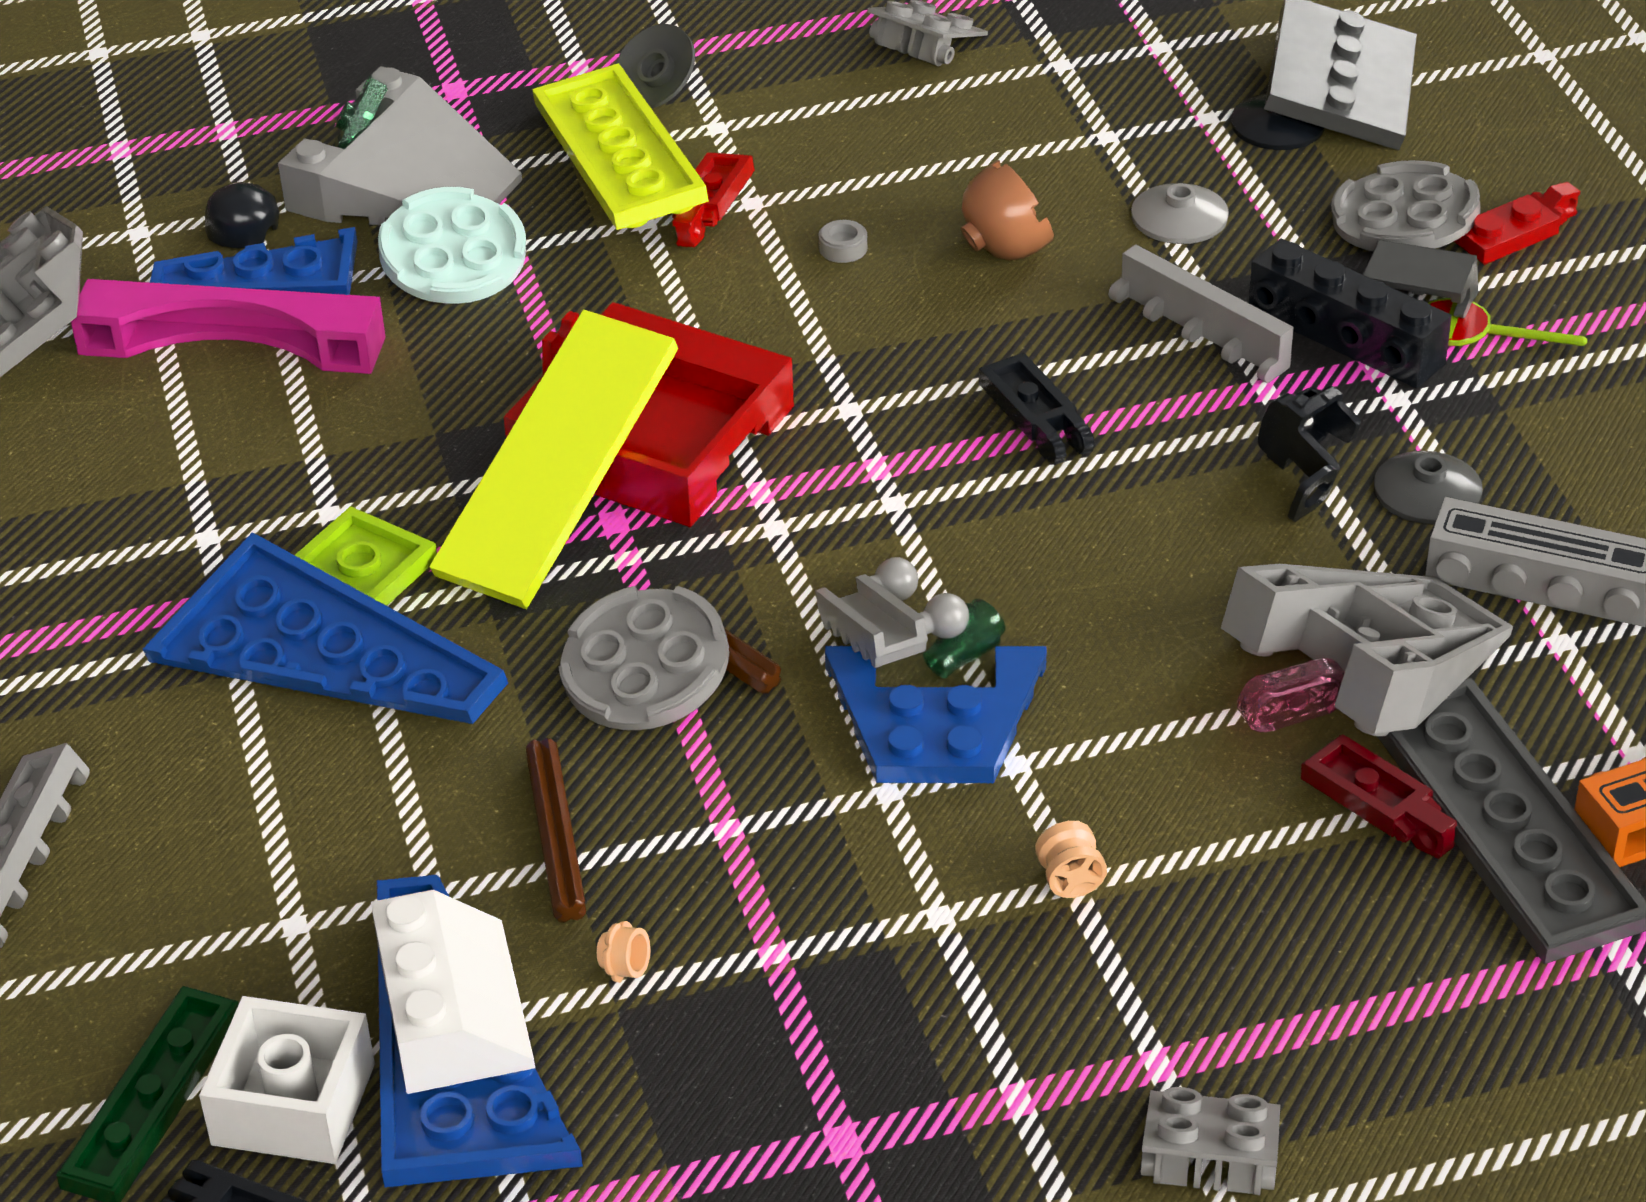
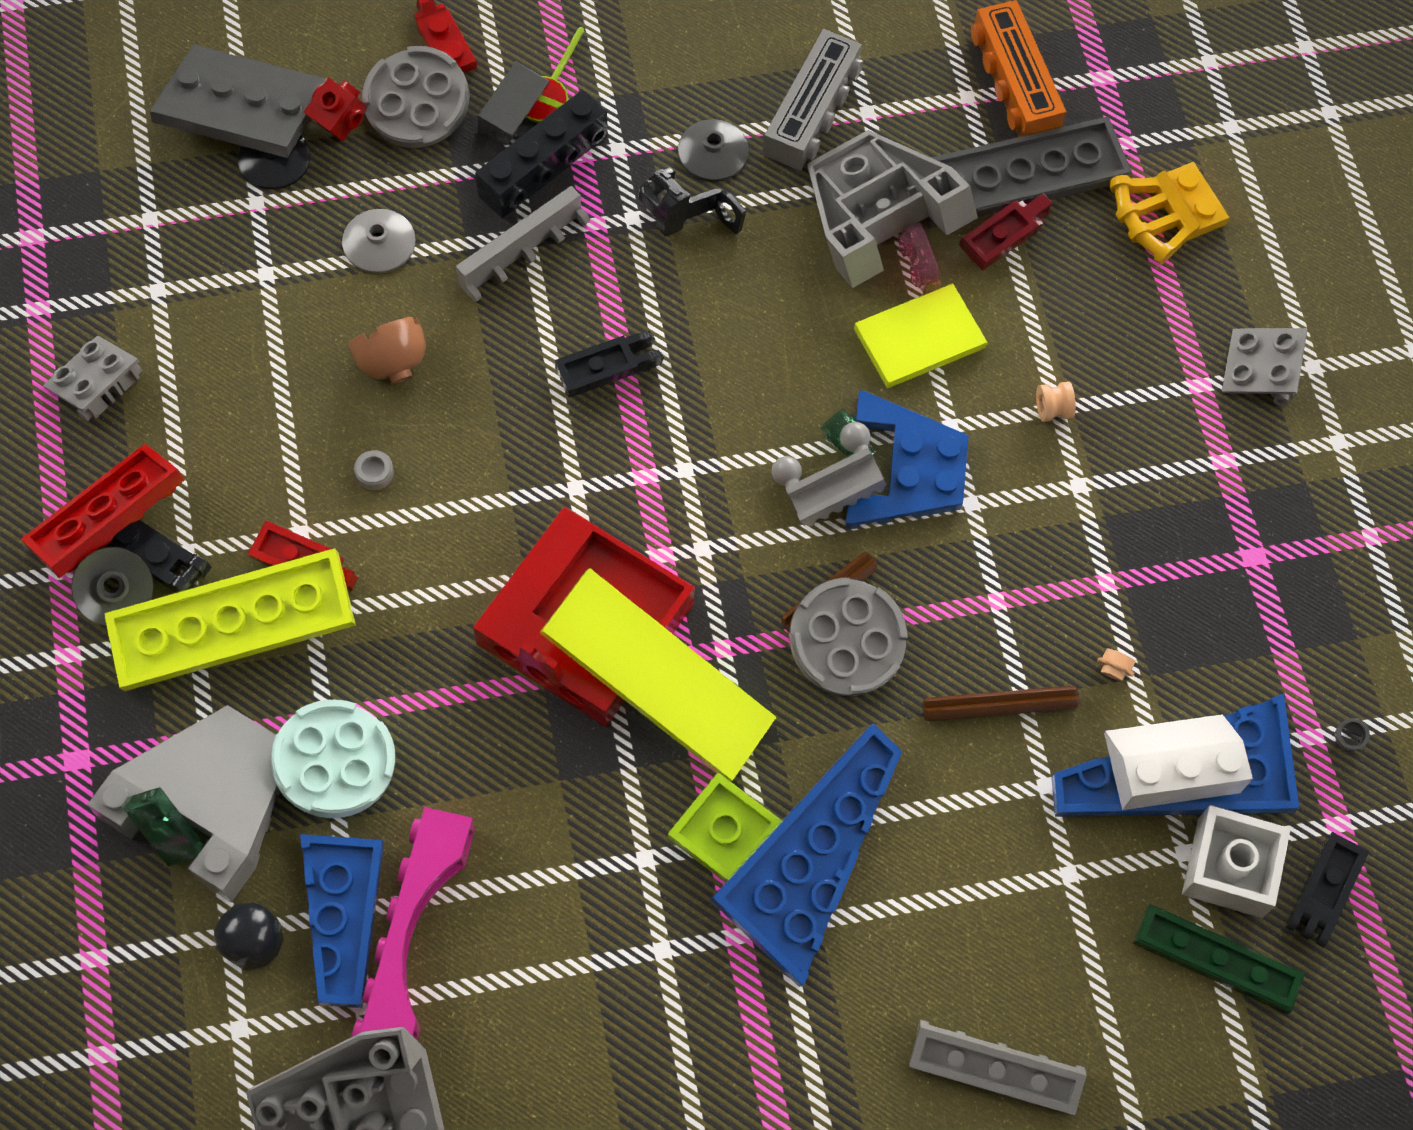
camera: 90 degrees left, 25 degrees up
none -> red plate [21,444,185,578]
none -> black plate [104,520,212,593]
none -> red brick [303,77,368,142]
none -> neon yellow tile [854,284,987,389]
none -> yellow plate [1110,162,1230,265]

